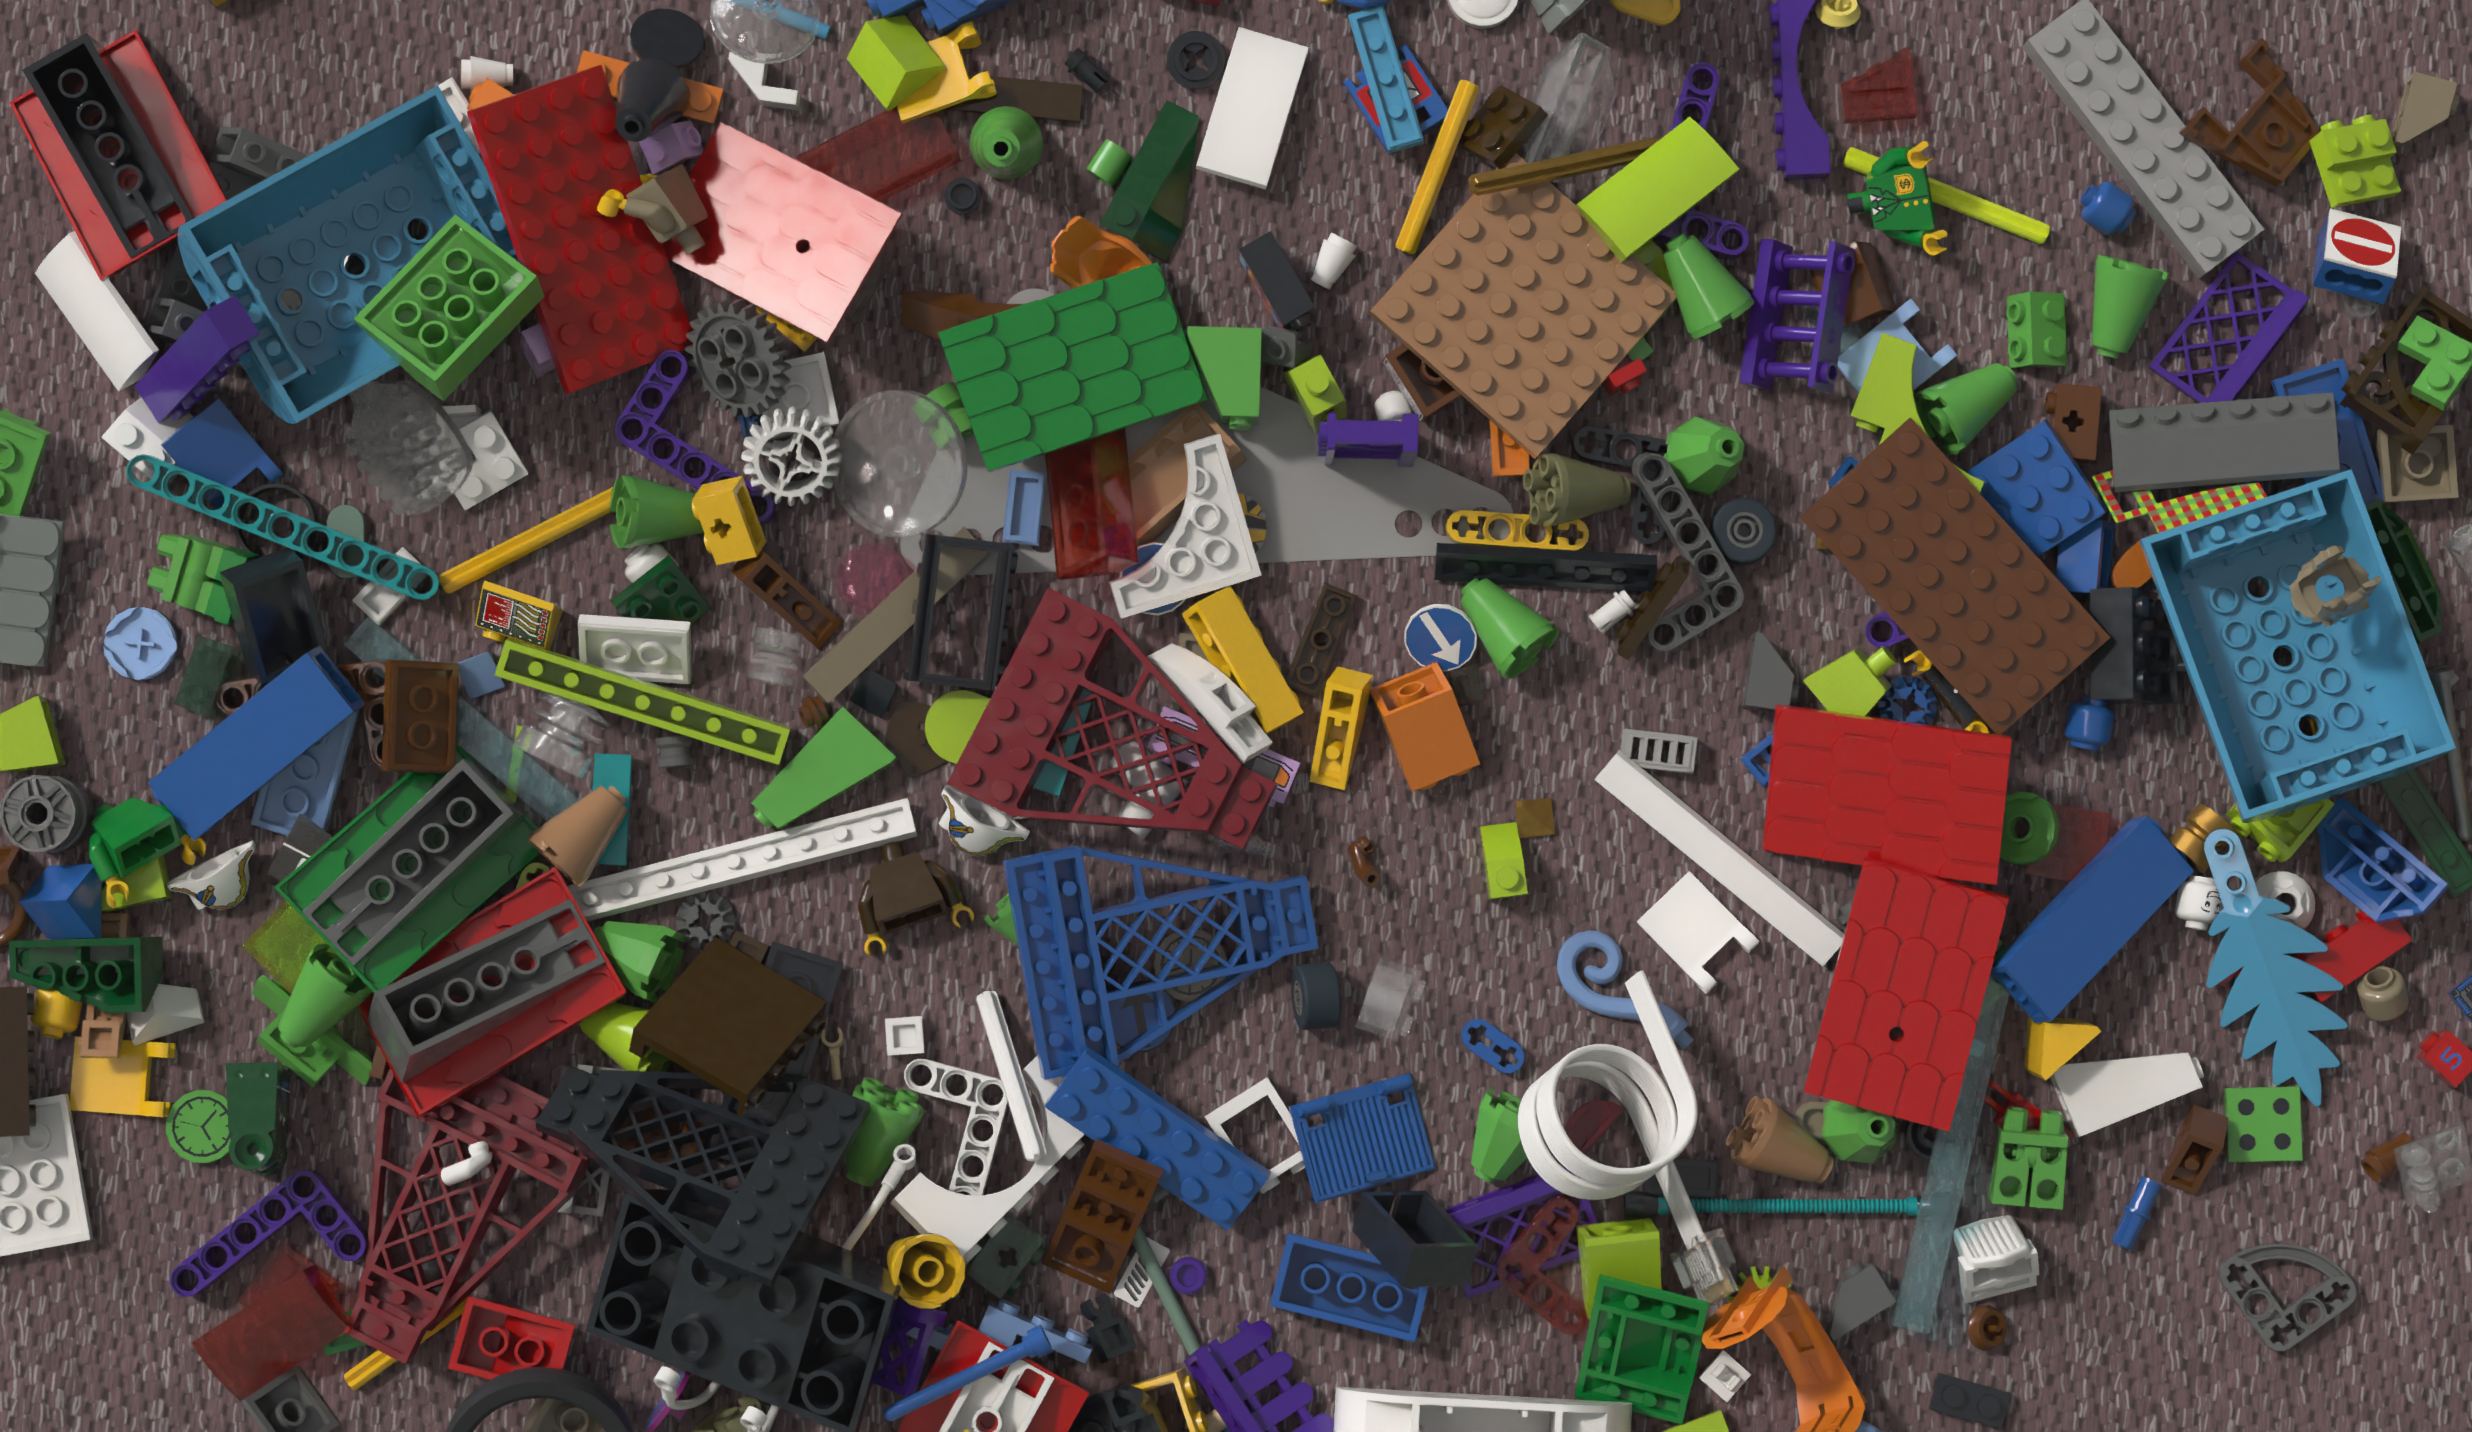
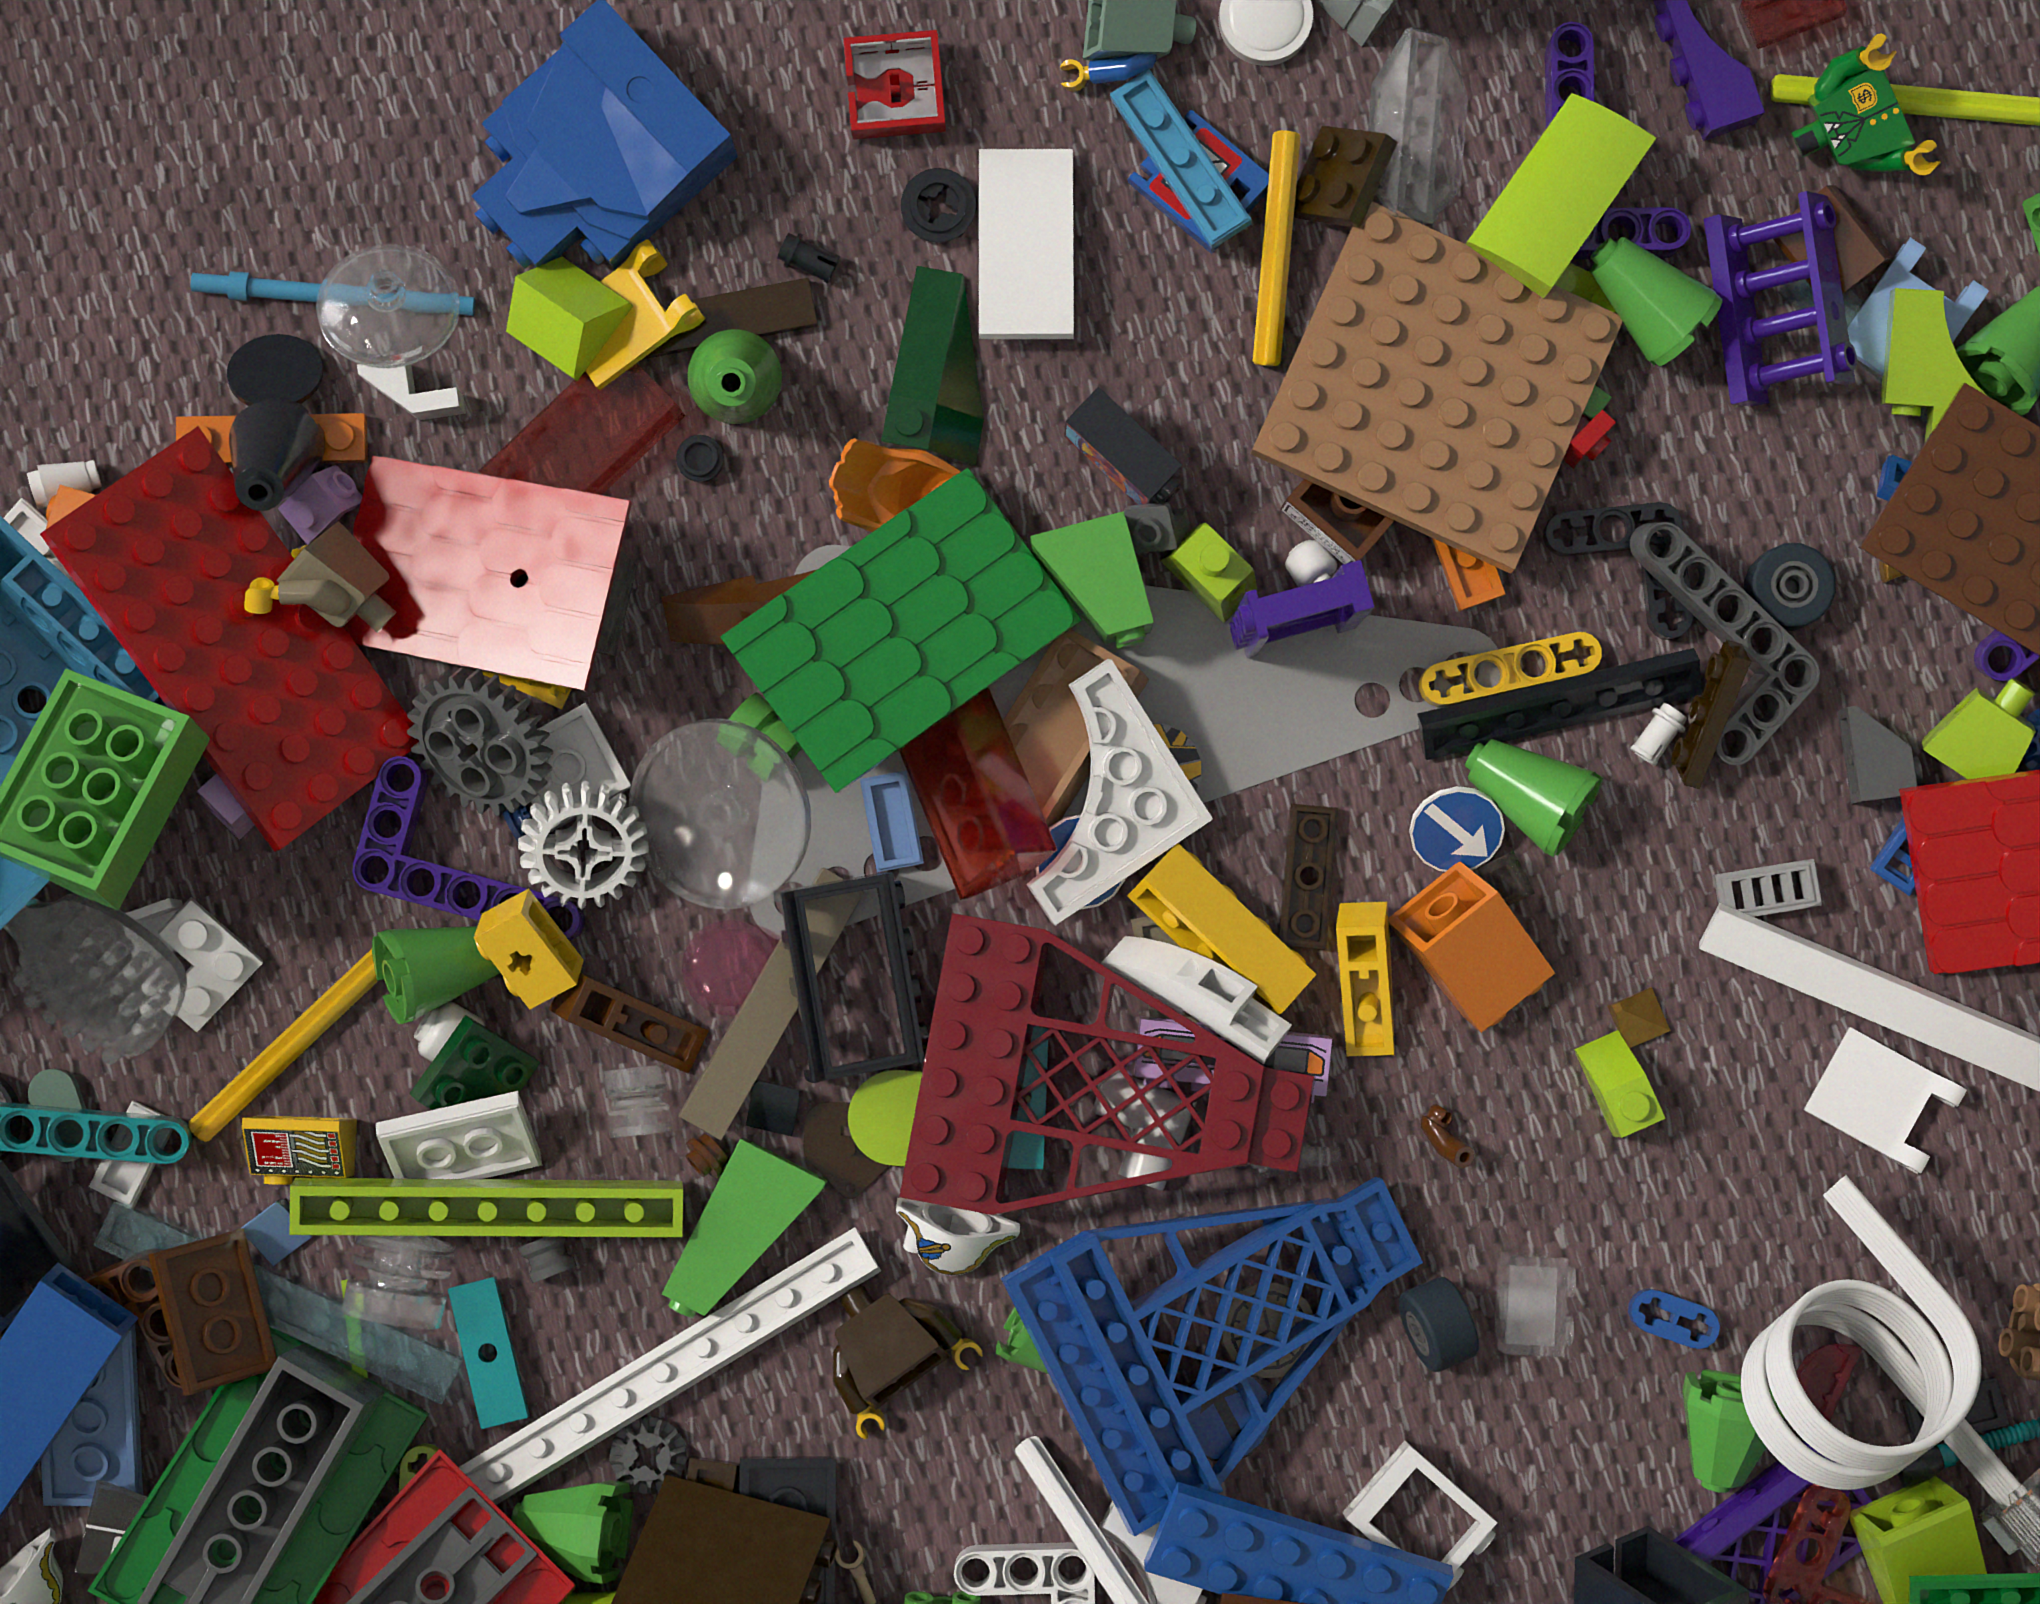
camera: 15 degrees left, 0 degrees up
medium nougat cone [527,785,628,888] -> none
white plate [885,1016,925,1056] -> none
bright green gear [1085,139,1133,188] -> none
blue window [1289,1073,1436,1203] -> none
white cone [1311,232,1357,290] -> none
pearl gold axle [1468,137,1660,196] -> none
olive cone [1523,453,1631,526] -> none
medium blue plant [1557,930,1694,1050] -> none
bright green cone [1663,416,1744,496] -> none

